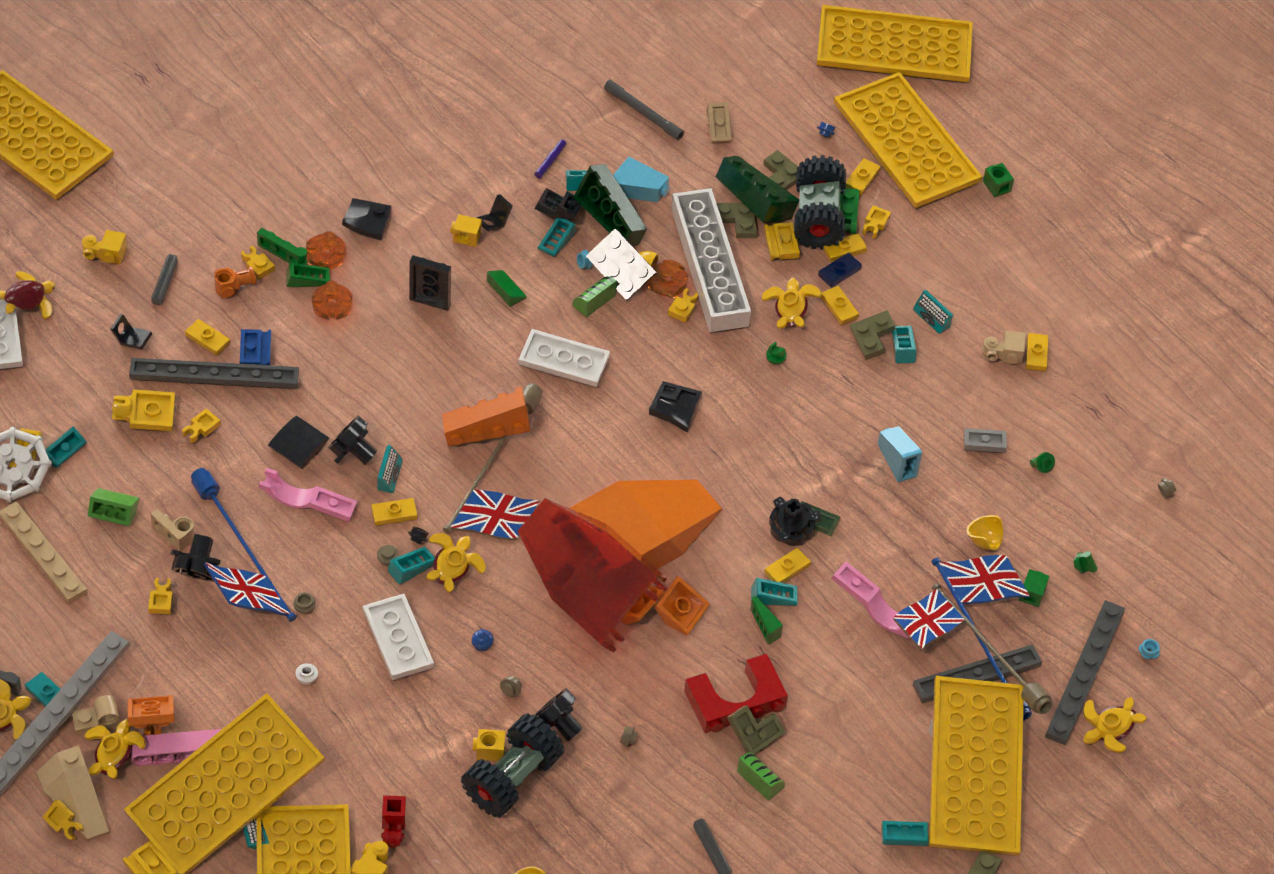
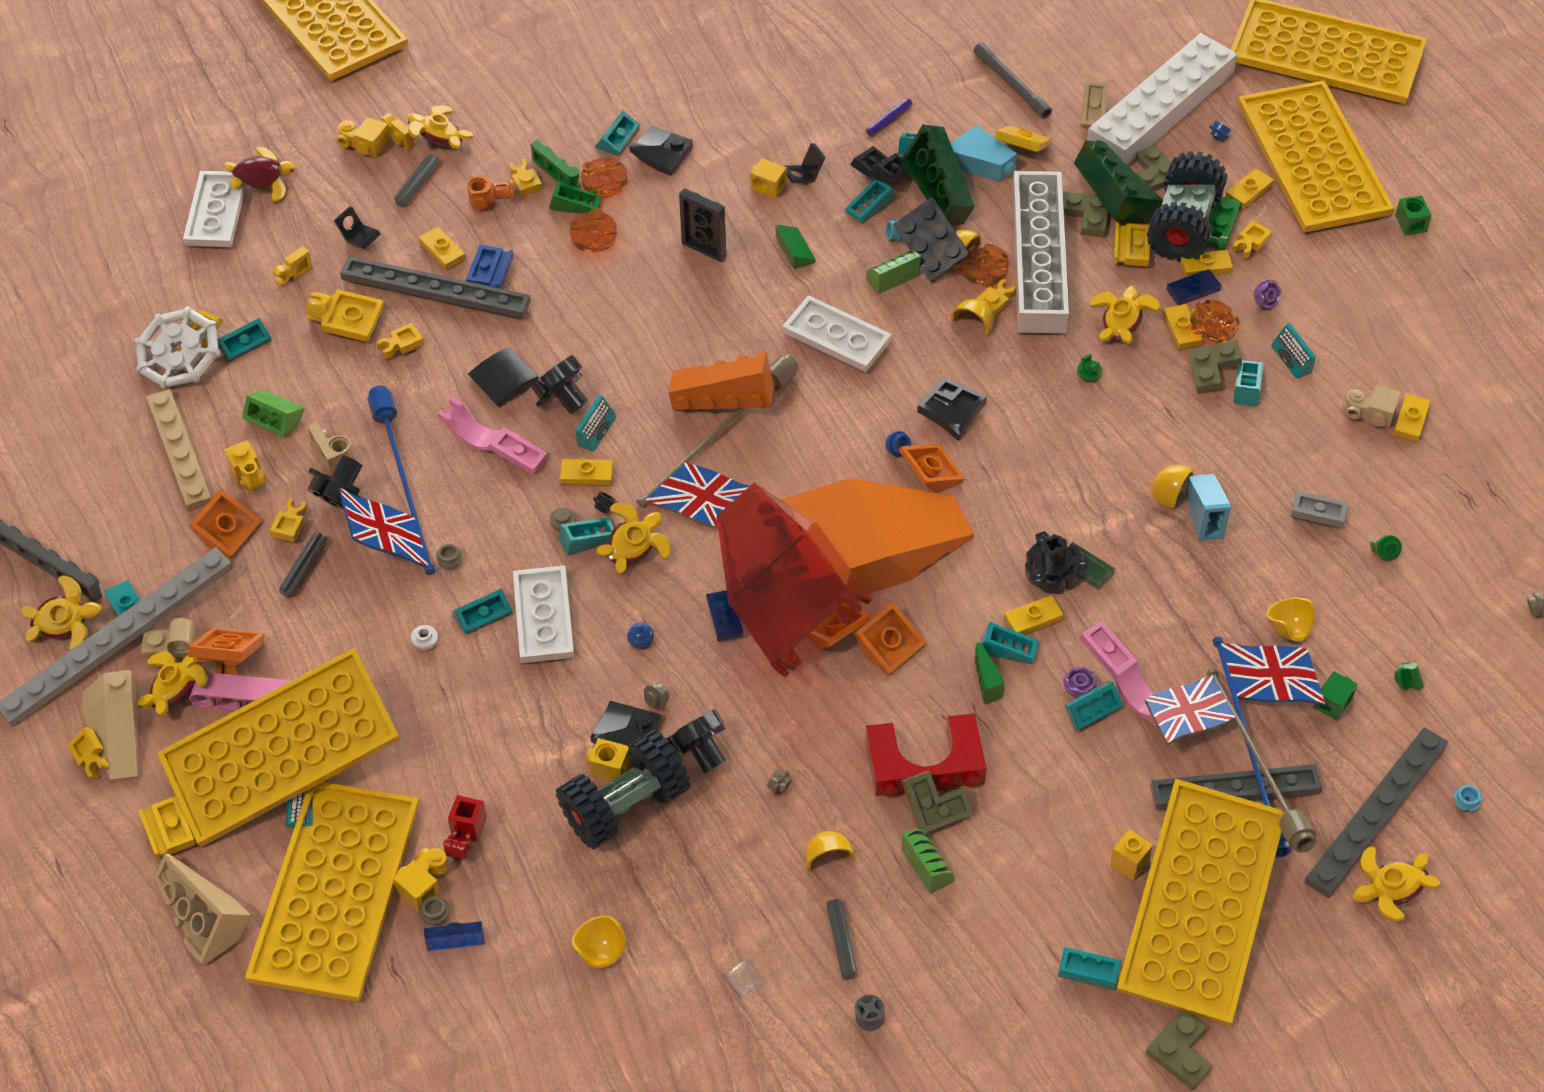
camera: 20 degrees right, 0 degrees up
none -> orange slope [189,489,262,558]
none -> yellow brick [224,440,266,492]
none -> yellow plate [272,246,313,286]
none -> dark grey axle [279,532,327,598]
none -> yellow plate [381,113,415,151]
none -> yellow animal [408,106,473,149]
none -> teal slope [452,588,513,634]
none -> black plate [590,701,662,757]
none -> teal slope [595,110,640,156]
none -> clear blue plate [706,589,743,642]
none -> yellow helmet [805,831,855,870]
none -> blue plate [885,431,911,456]
none -> orange slope [899,444,965,493]
none -> yellow helmet [950,299,994,335]
none -> yellow plate [995,125,1052,152]
none -> medium lavender plate [1063,667,1098,698]
none -> teal plate [1065,681,1123,730]
none -> white brick [1087,33,1237,165]
none -> yellow brick [1110,829,1153,881]
none -> yellow helmet [1151,465,1194,508]
none -> clear orange plate [1190,299,1240,344]
none -> medium lavender plate [1254,279,1281,310]

